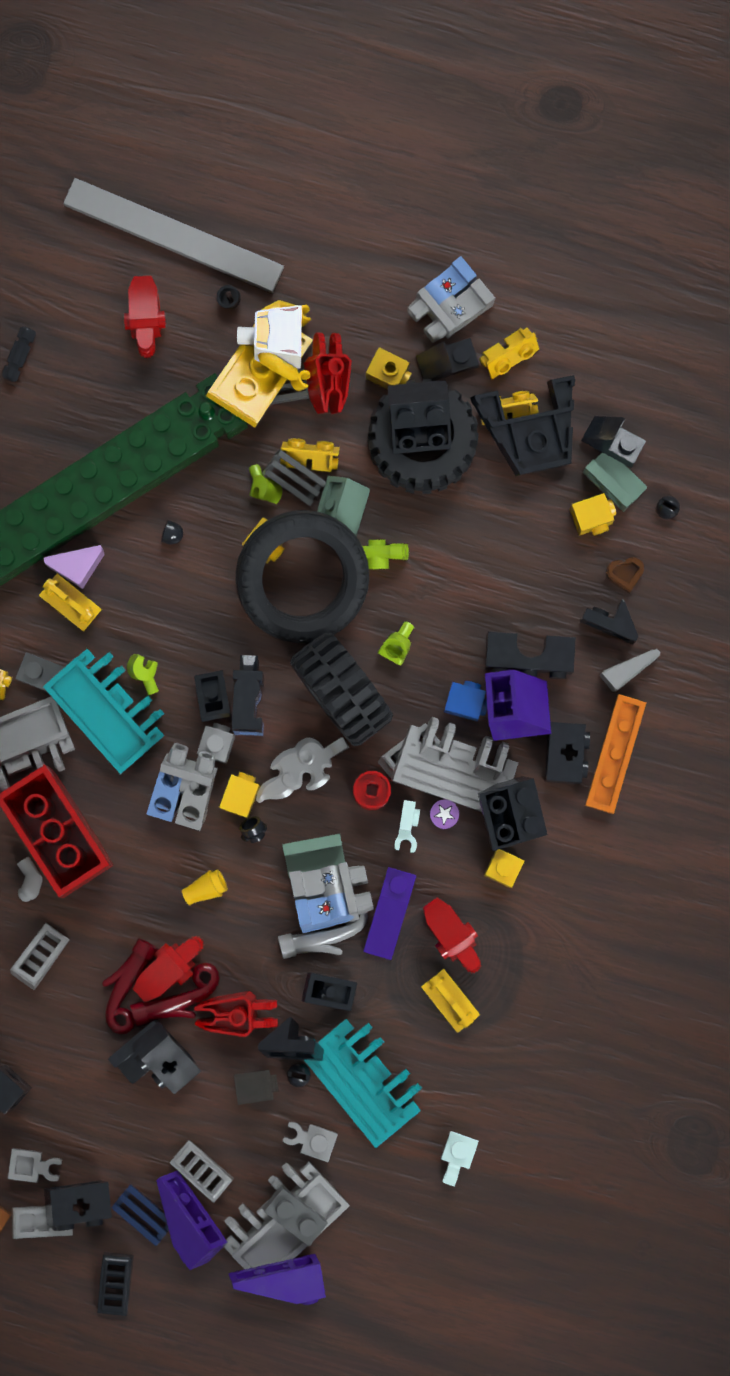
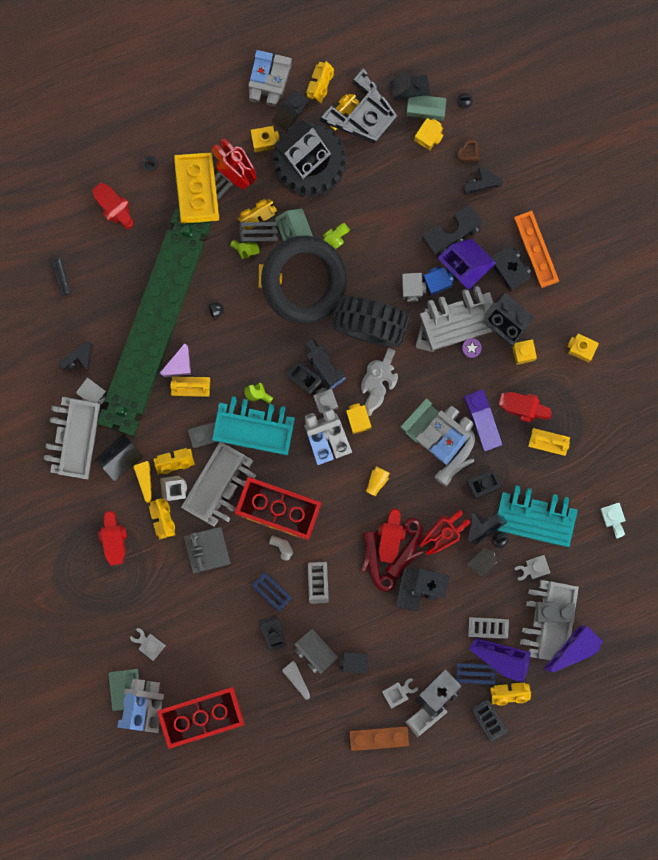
camera: 35 degrees left, 0 degrees up
light grey tile [64,178,284,294] -> none
torso [237,300,311,391] -> none
black plate [239,816,267,843] -> none
red wheel [353,771,391,810] -> none
lime piece [377,622,414,666] -> none
light aqua plate [394,800,420,853] -> none
light grey slope [599,649,660,692] -> none
none -> light grey brick [402,273,426,302]
none -> yellow hinge [490,682,531,706]
none -> yellow brick [567,334,599,363]

